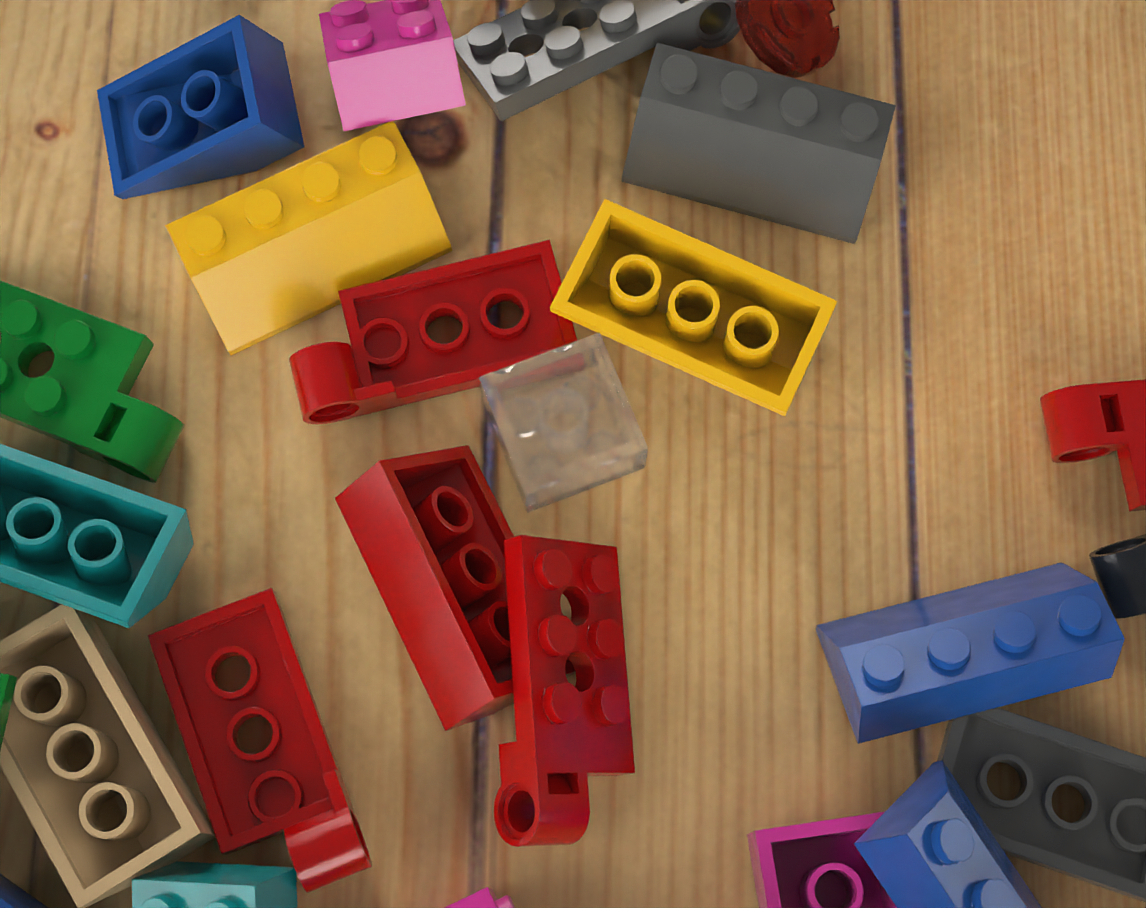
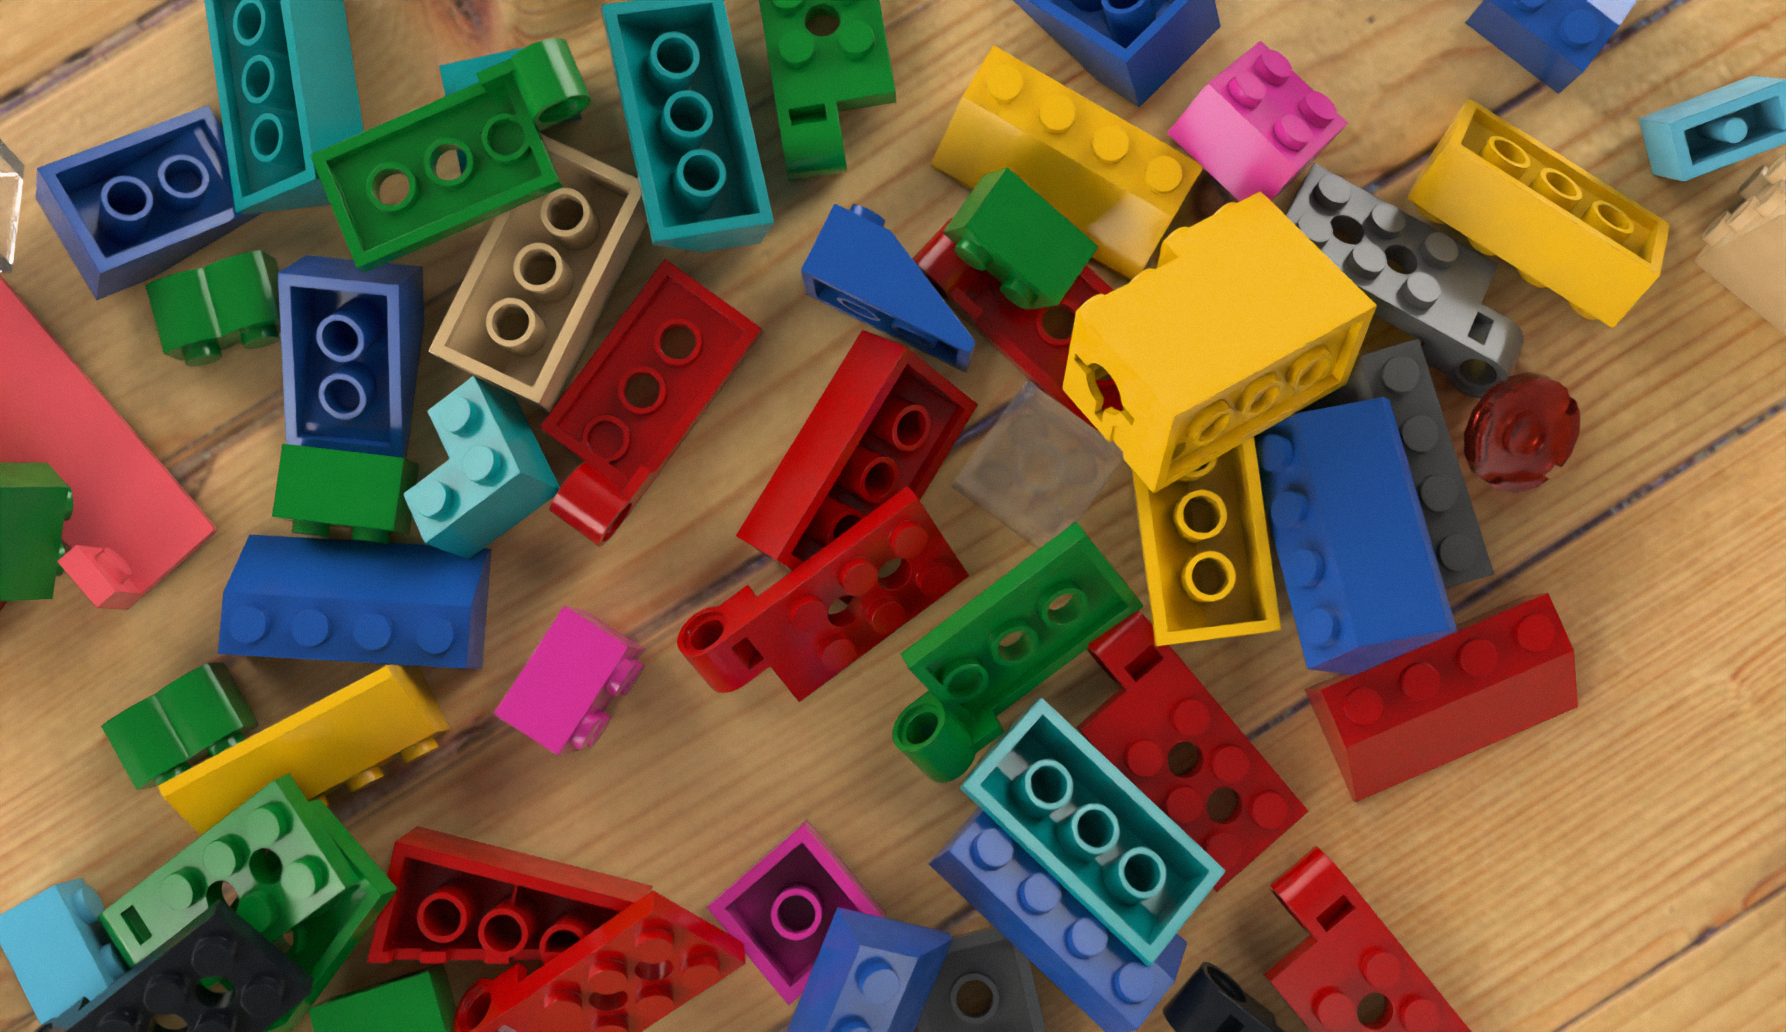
camera: 60 degrees right, 10 degrees up
none -> blue slope [801,203,976,373]
none -> green hinge [892,521,1144,783]
none -> green brick [942,167,1098,309]
none -> teal slope [960,697,1226,966]
none -> yellow piece [1062,191,1377,493]
none -> red hinge [1076,610,1309,892]
none -> blue slope [1254,397,1457,675]
none -> red slope [1305,593,1578,802]

